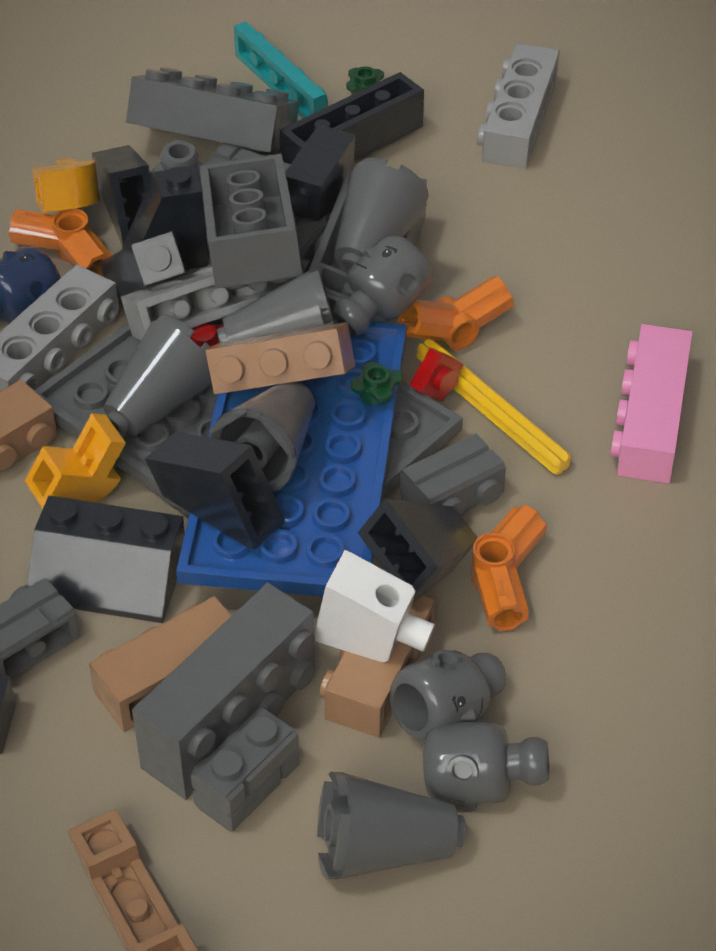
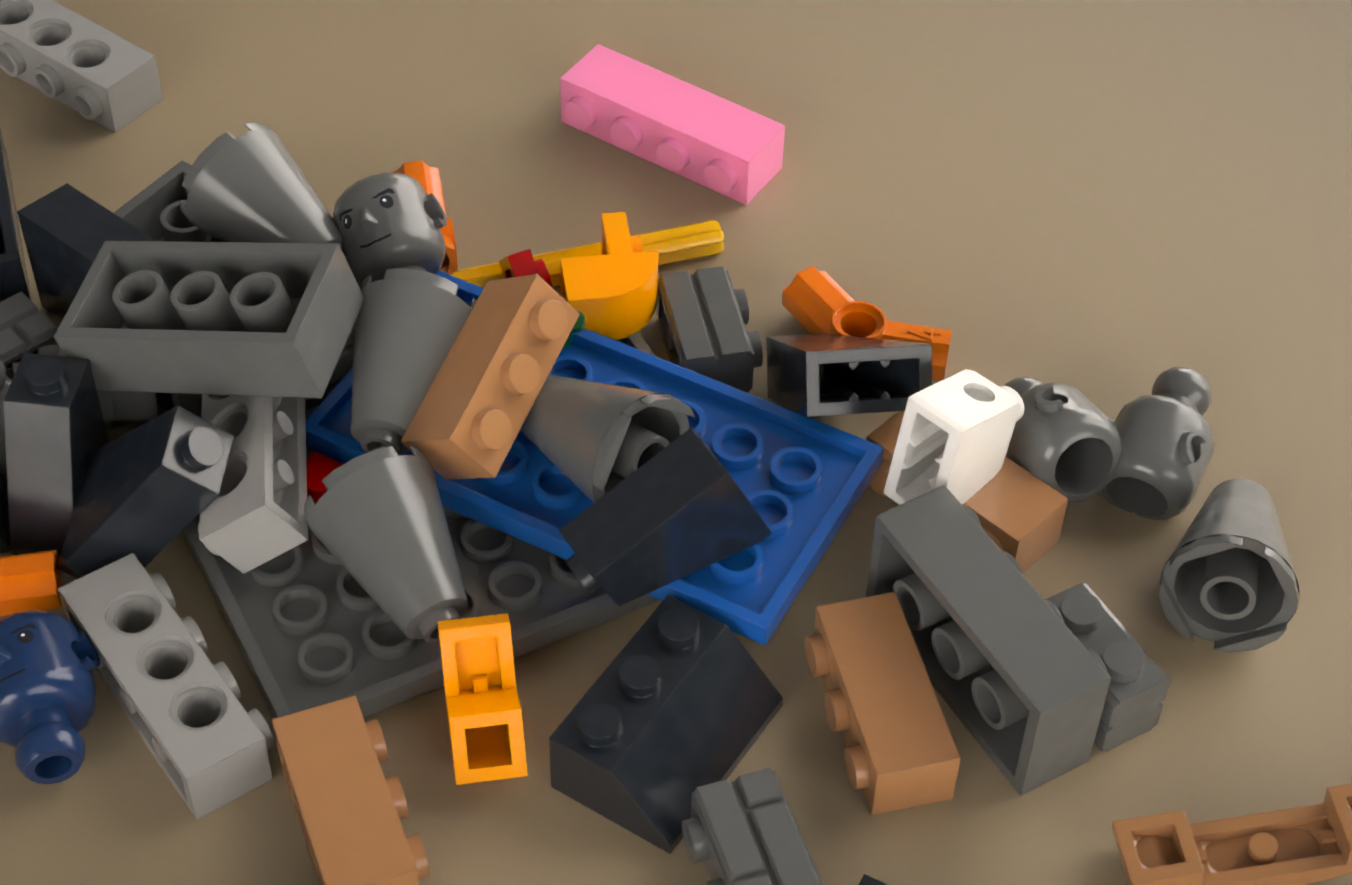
camera: 70 degrees left, 0 degrees up
none -> light orange brick [560,212,659,340]

